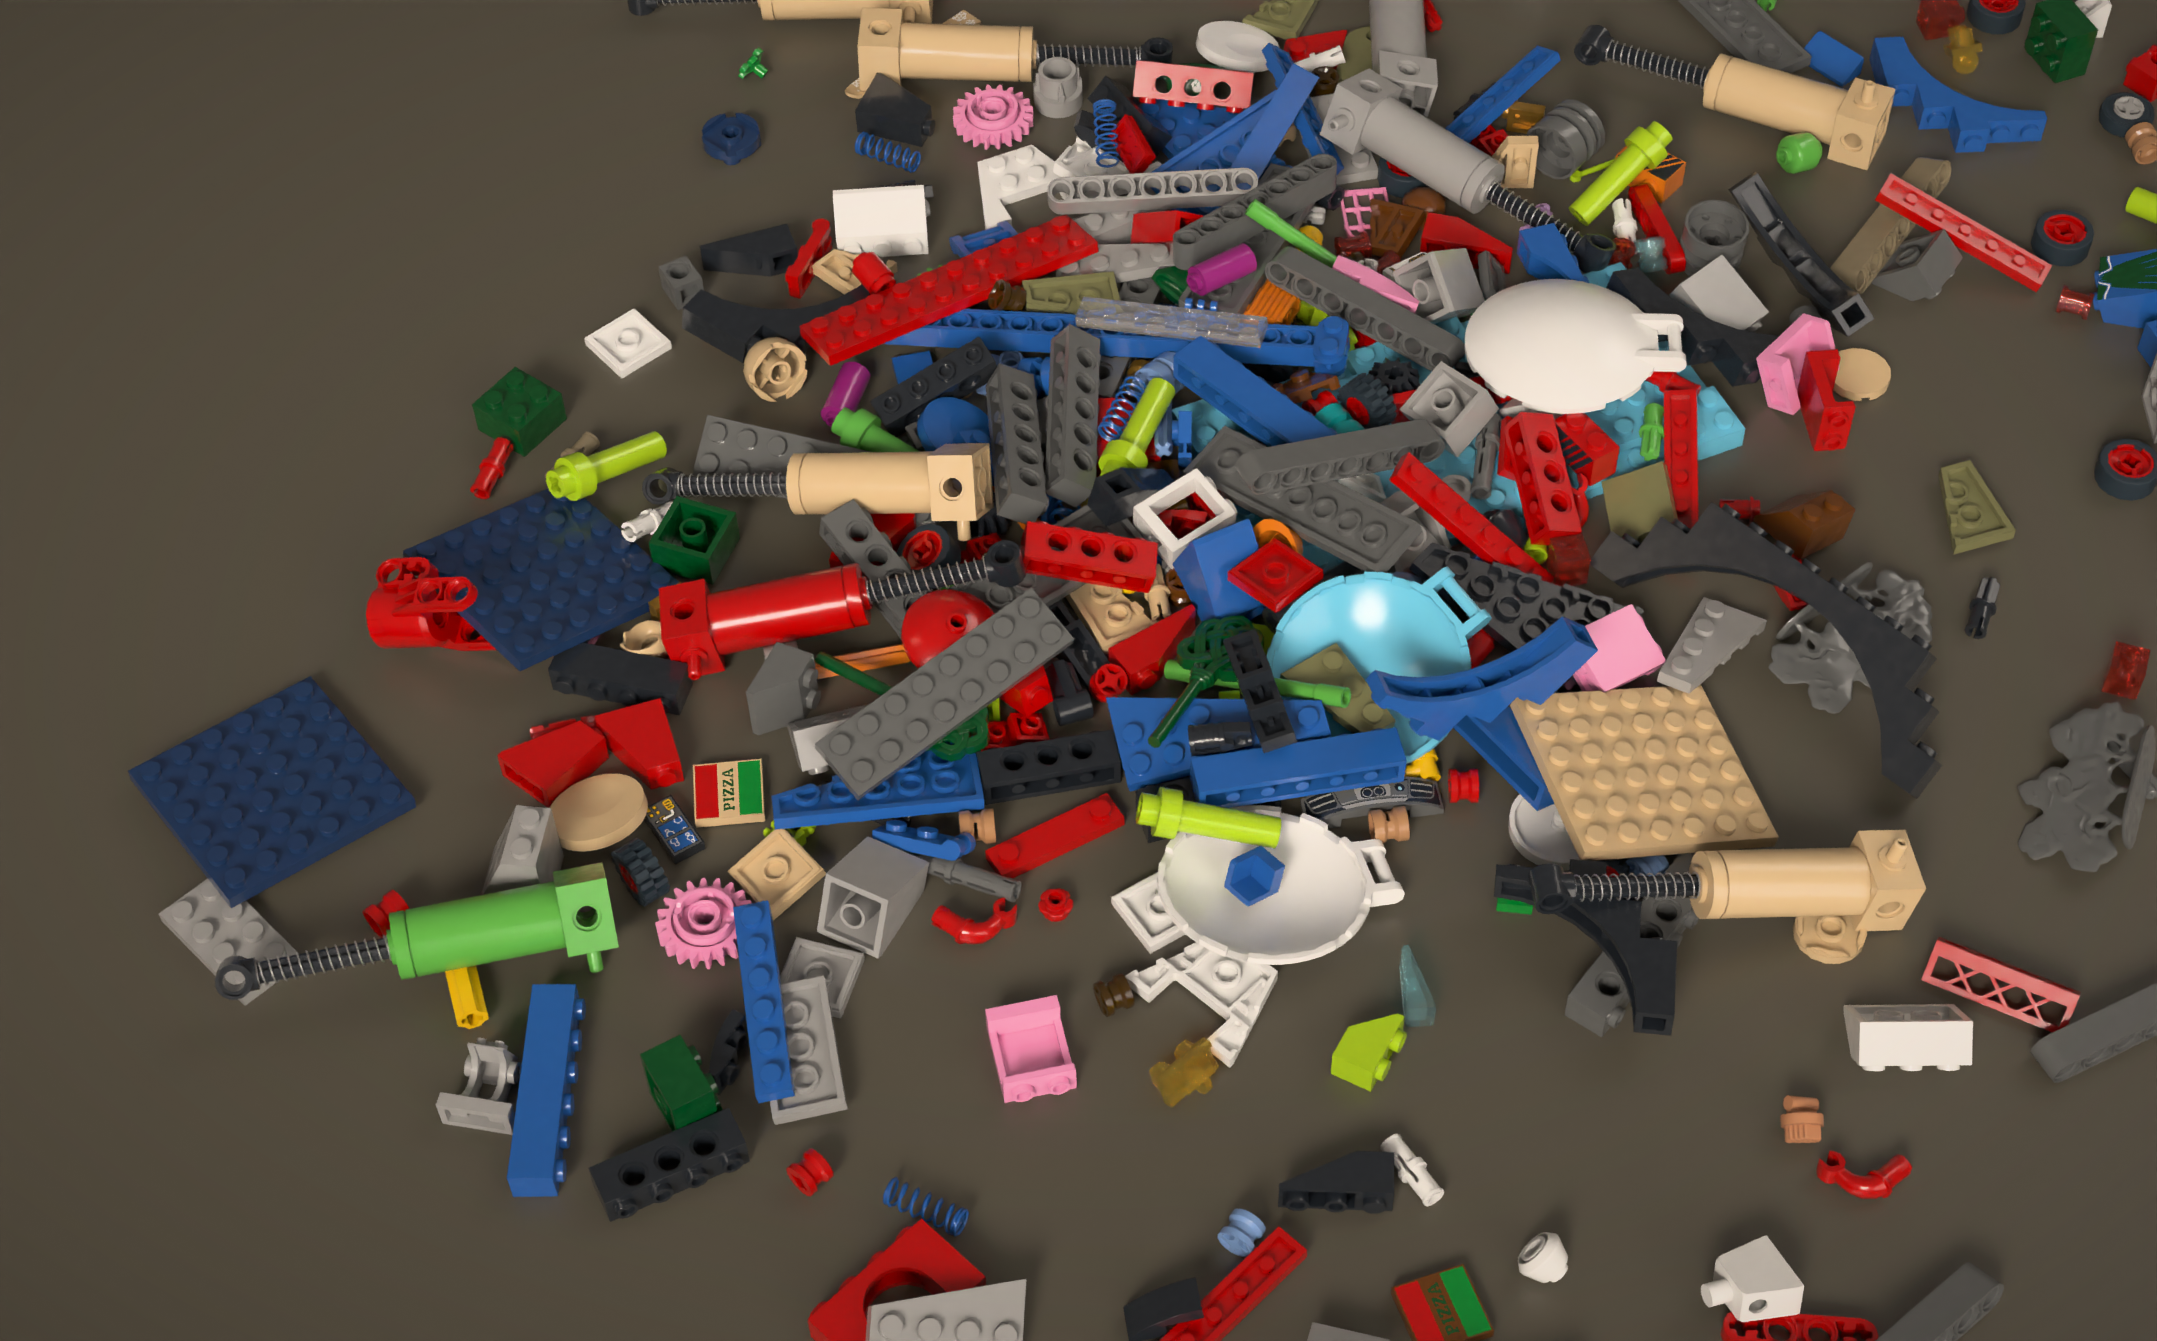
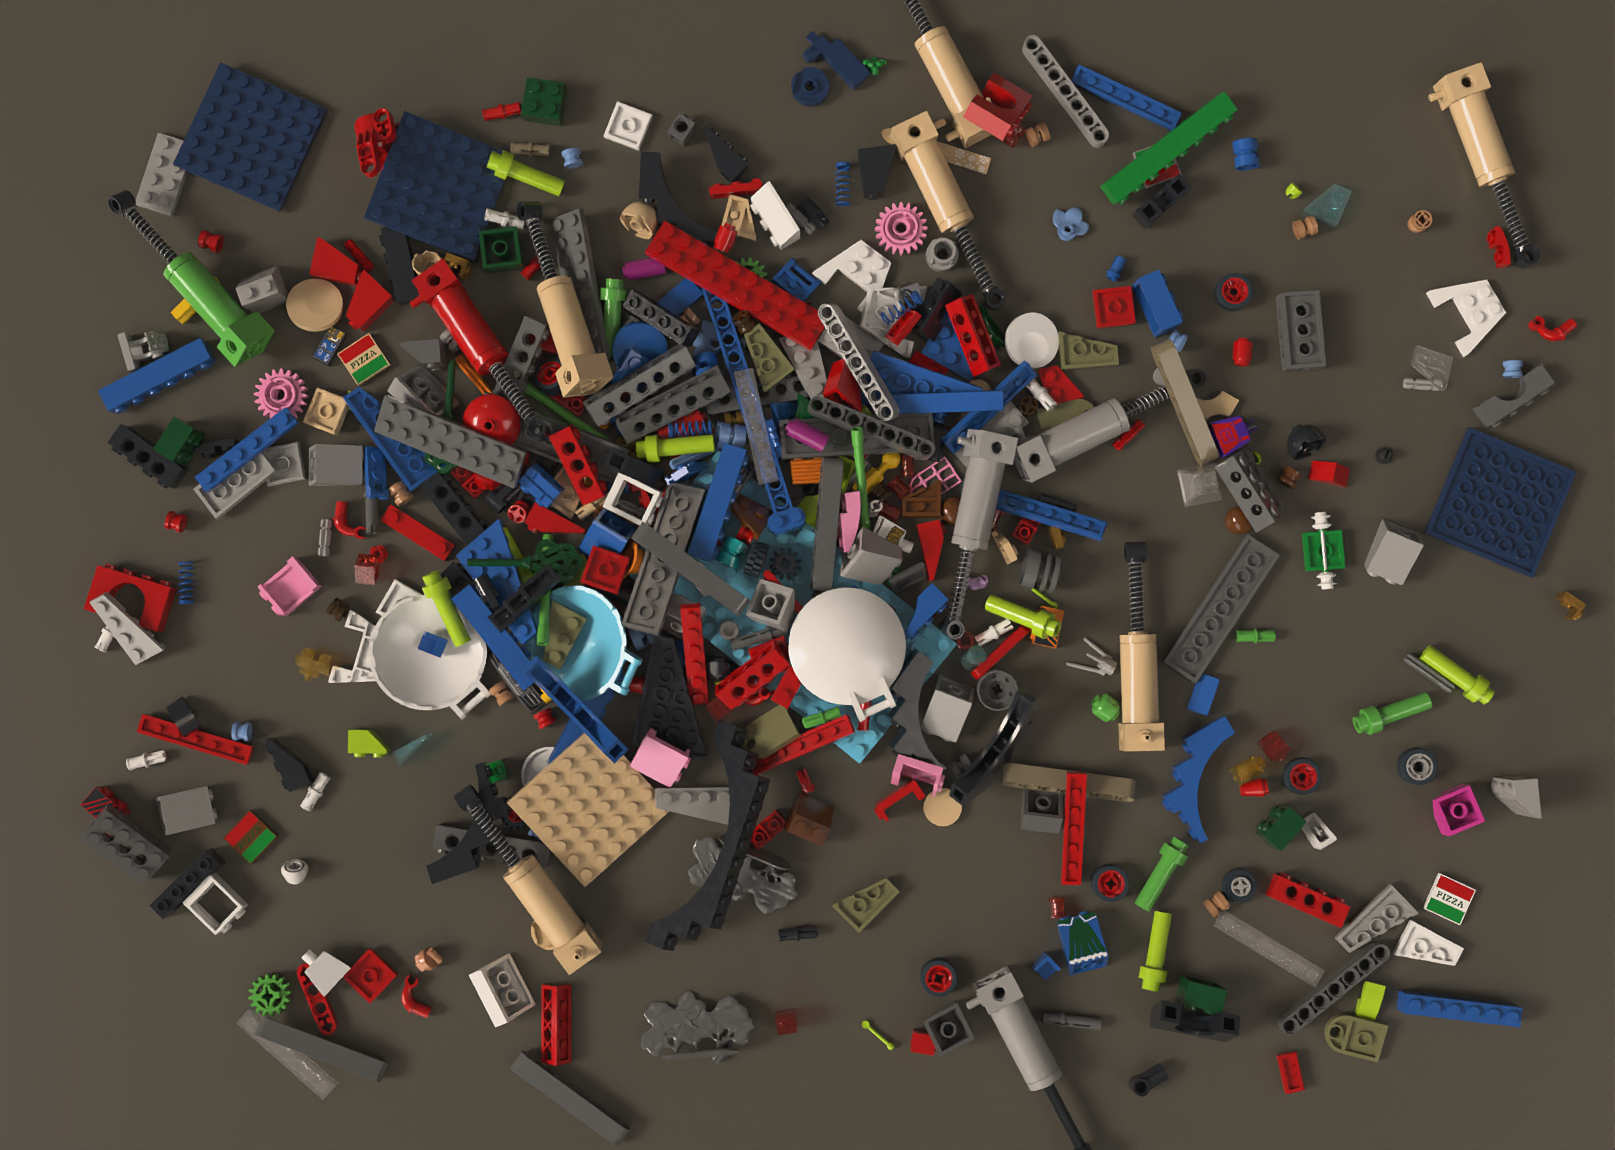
camera: 65 degrees right, 35 degrees up
black wheel [611,837,670,907] -> none
none -> light grey axle [318,519,332,557]
none -> red plate [343,948,398,1004]
none -> clear red brick [354,553,380,585]
none -> blue brick [518,463,565,508]
none -> red pin [520,257,542,281]
none -> medium blue wheel [561,148,583,169]
none -> dark blue piece [802,31,870,91]
none -> clear red pin [900,455,915,478]
none -> light grey plant [1066,637,1117,676]
none -> bright green piece [1134,836,1189,912]
none -> red cone [1239,778,1269,797]

